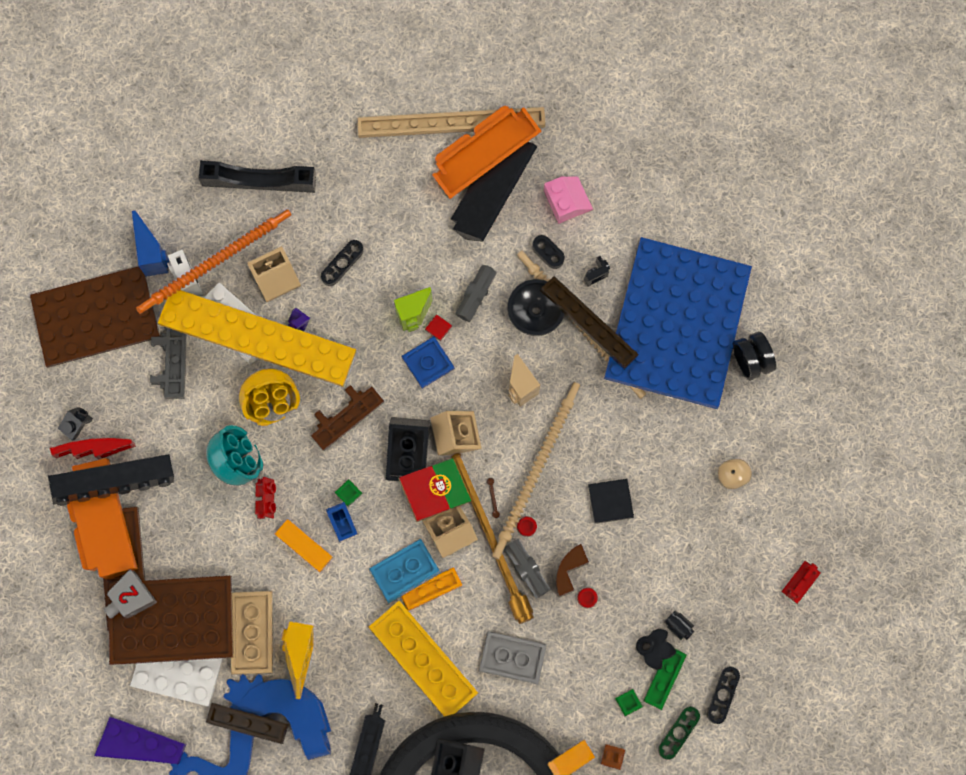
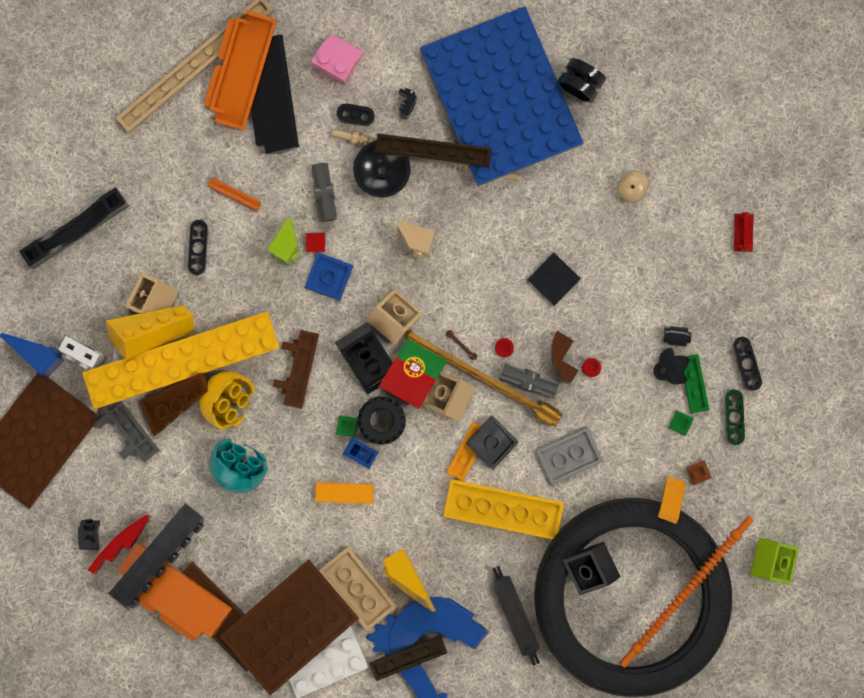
camera: 40 degrees left, 10 degrees up
light grey torso [103,570,157,619] -> none
orange hose [136,209,291,314] -> none
red hinge [255,477,276,519] -> none
dark purple bracket [288,308,310,331] -> none
dark azure tile [369,539,441,603] -> none
tan hose [492,382,580,560] -> none
none -> yellow wedge [106,305,194,360]
none -> reddish brown wing [140,373,208,436]
none -> orange axle [208,177,261,211]
none -> black tyre [357,396,406,445]
none -> black tile [465,415,519,470]

